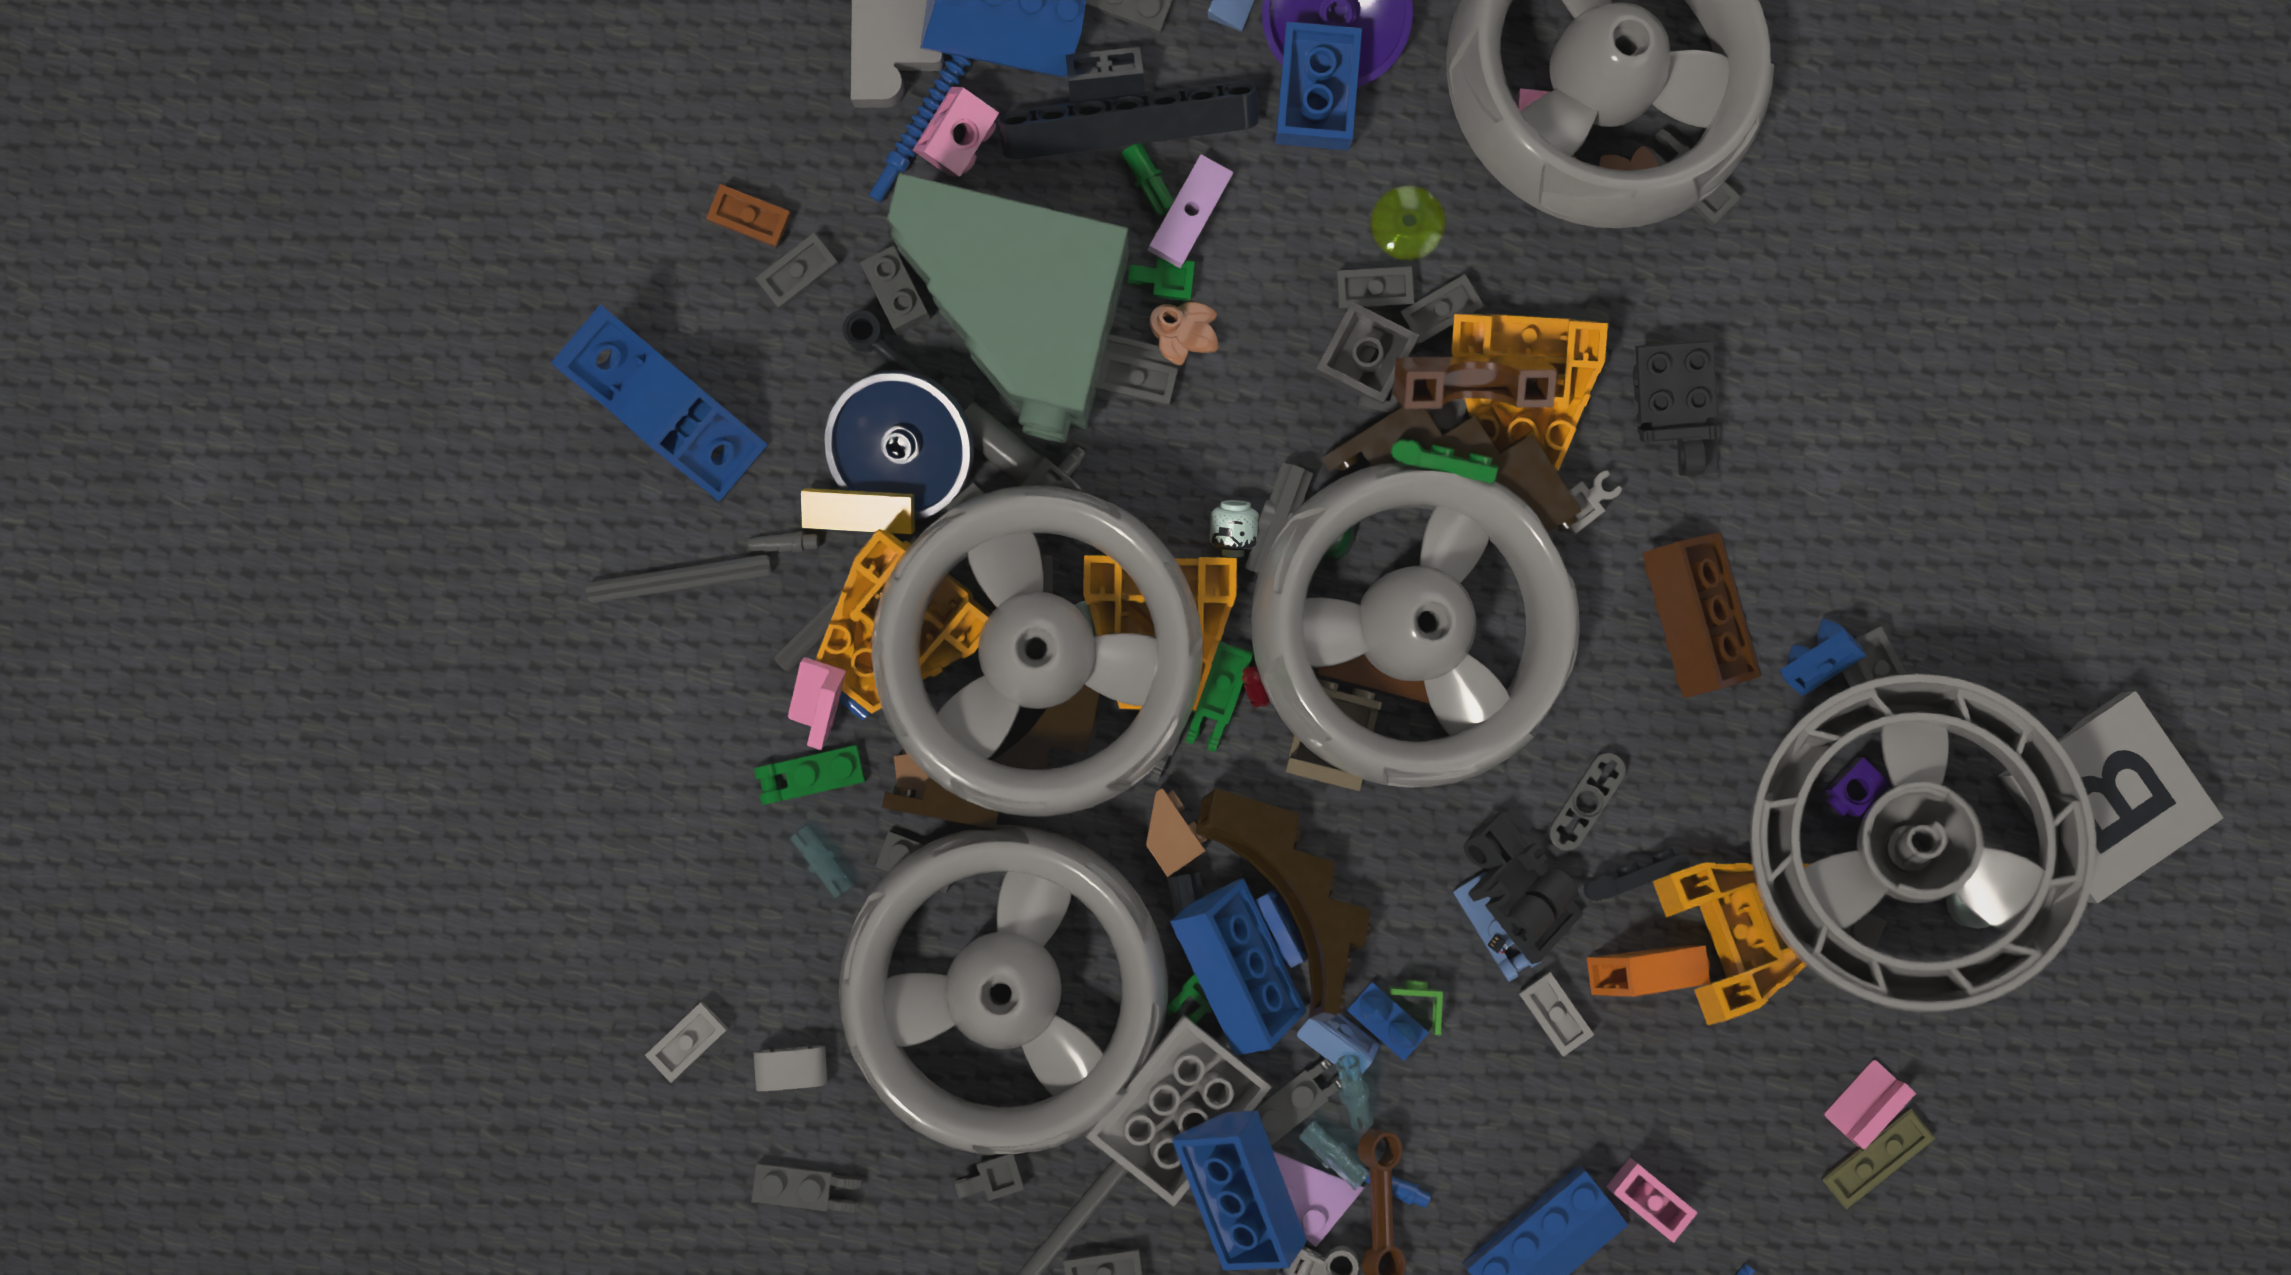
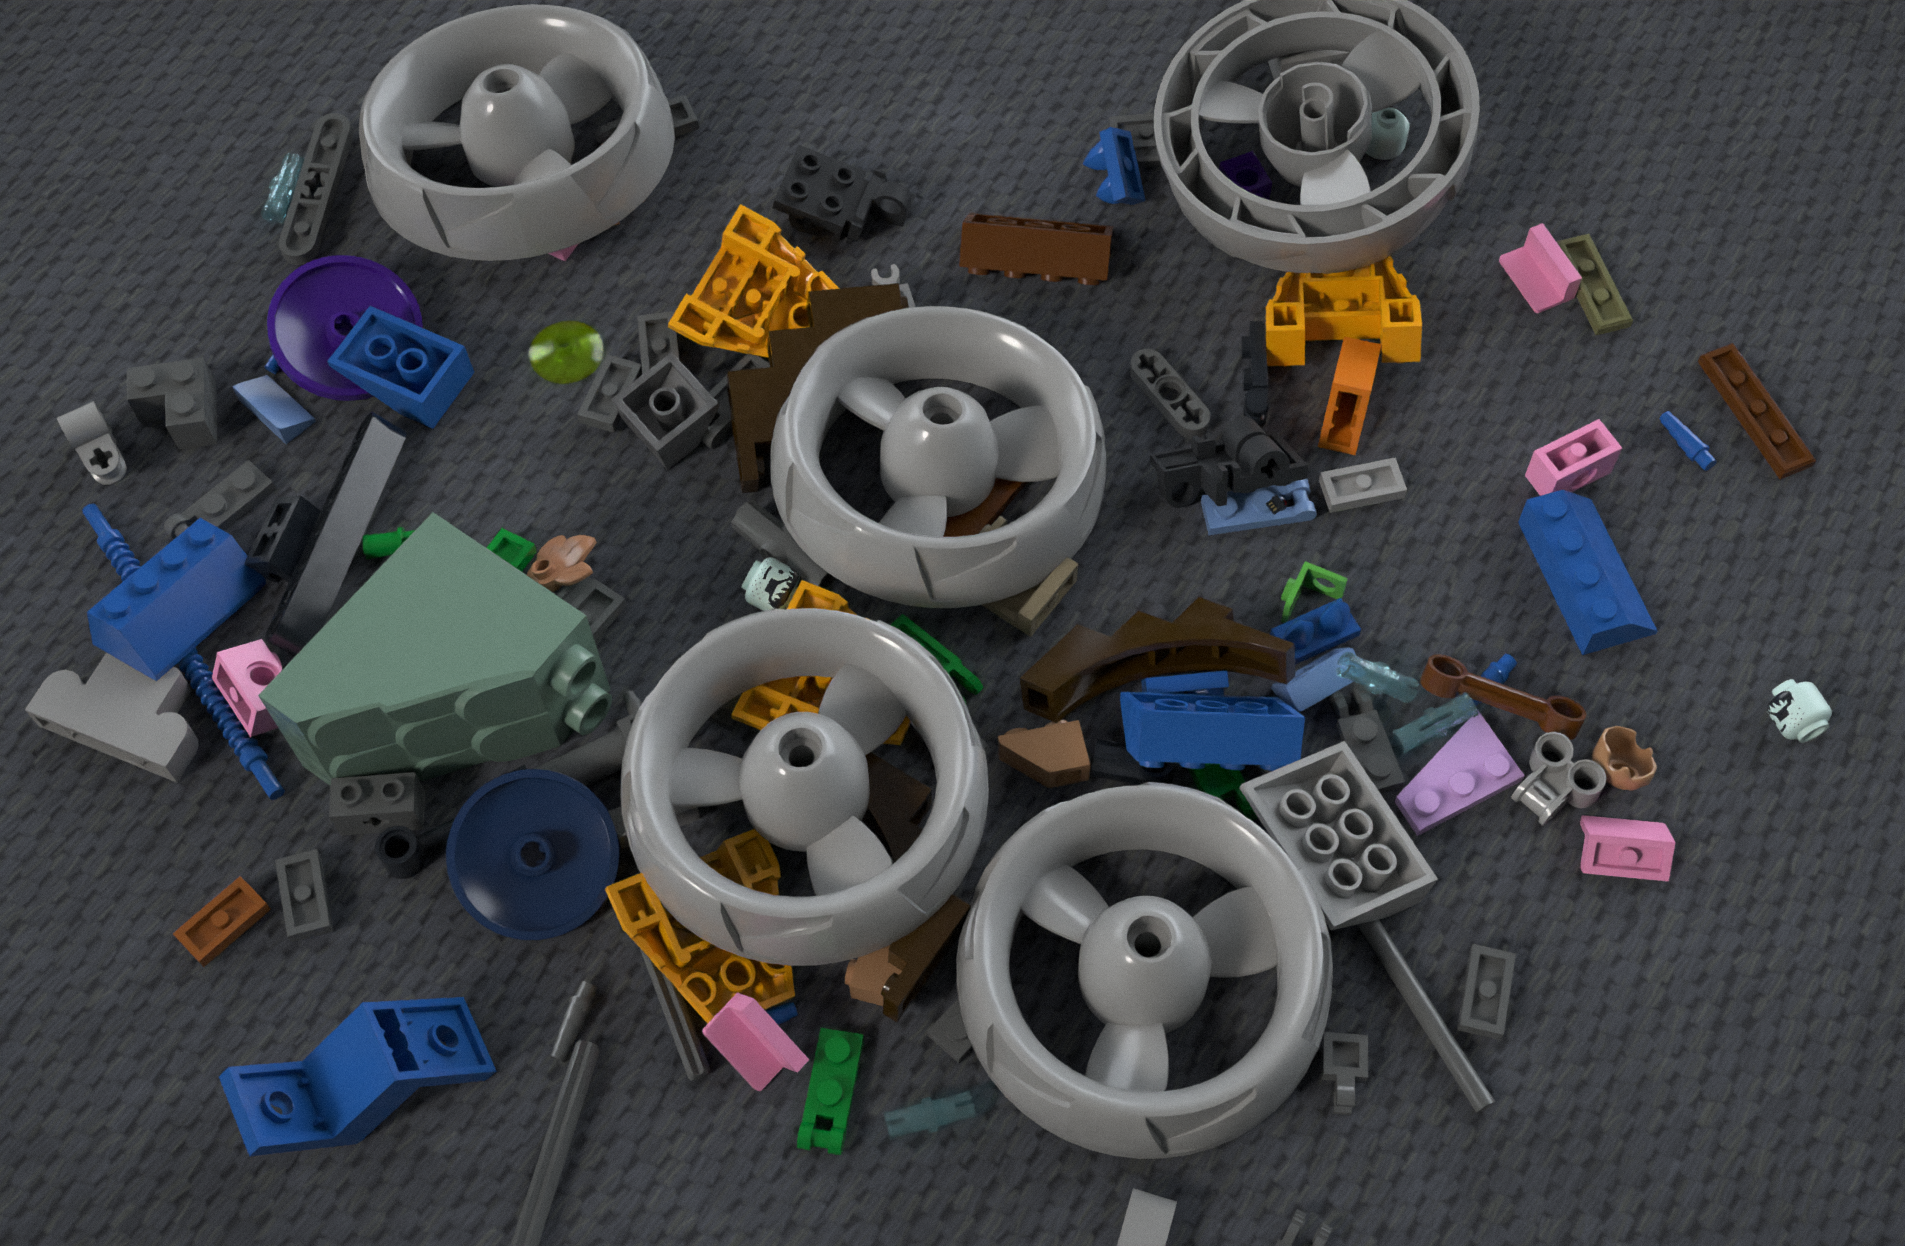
camera: 70 degrees left, 25 degrees down
tile [801,488,915,534] -> none
lavender tile [1148,154,1234,269] -> none
blue slope [1172,1110,1307,1270] -> none
dark red piece [1242,665,1270,708] -> none
green hinge [1391,438,1499,483] -> none
reddish brown arch [1393,356,1557,409] -> none

